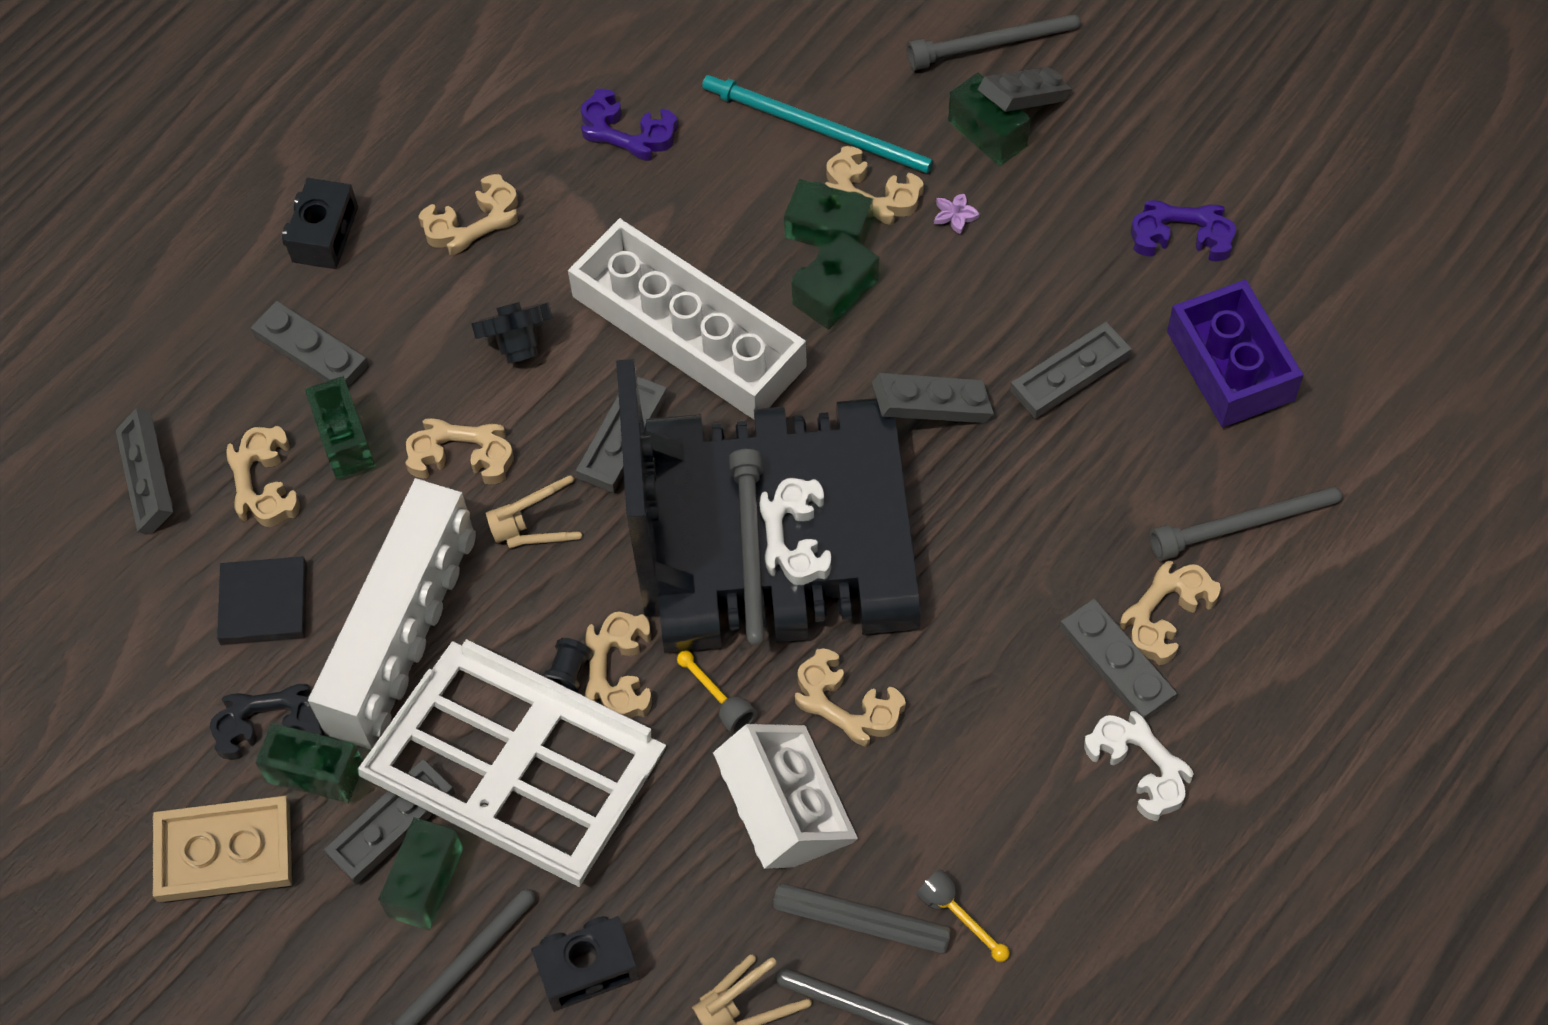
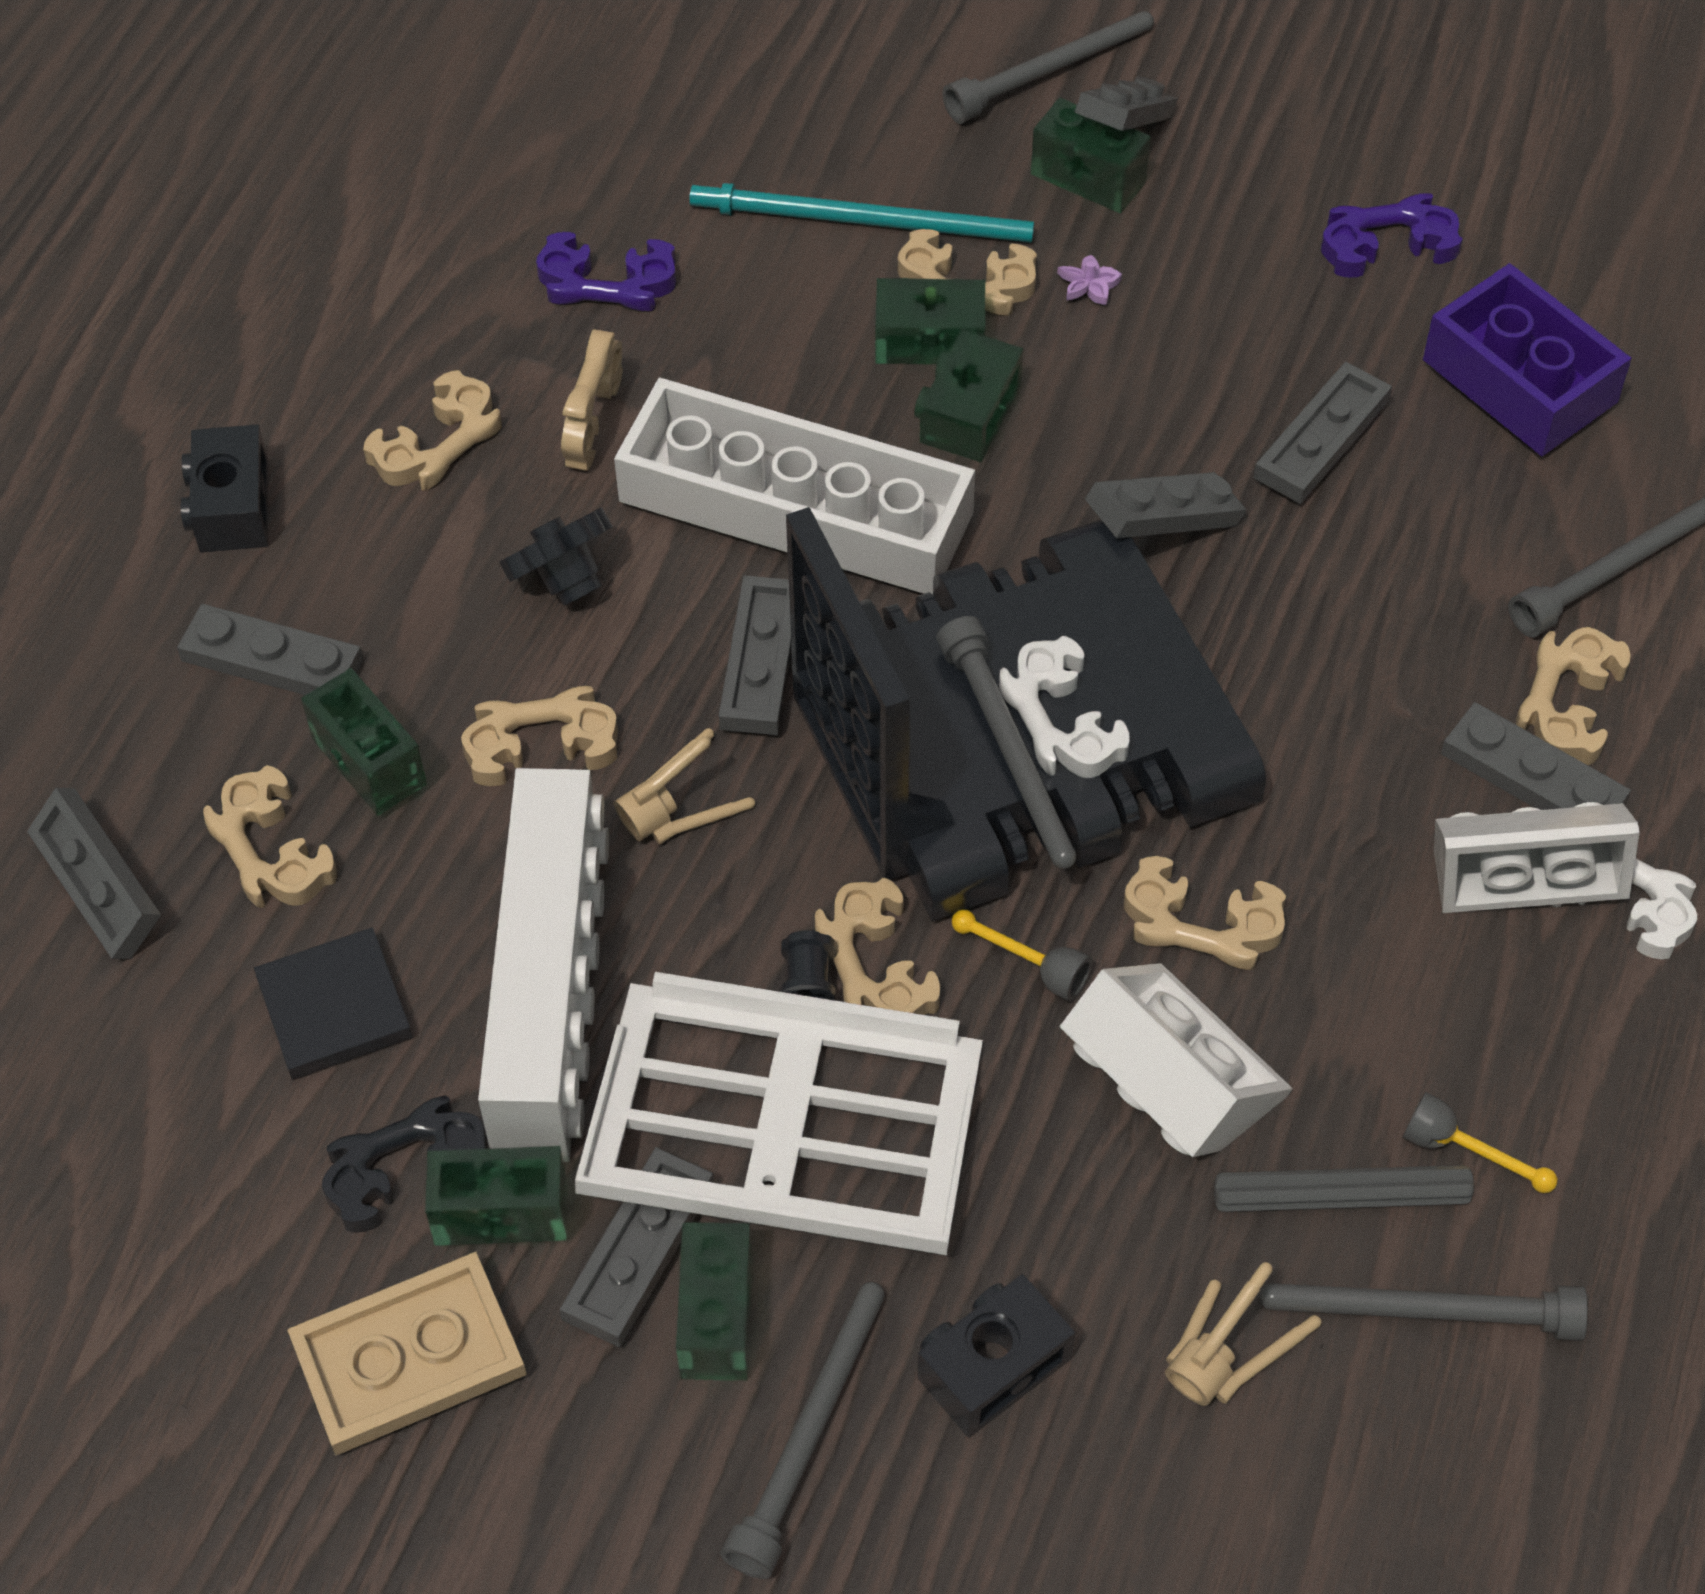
camera: 20 degrees left, 5 degrees down
none -> tan helmet [561,329,623,471]
none -> white slope [1434,802,1639,913]

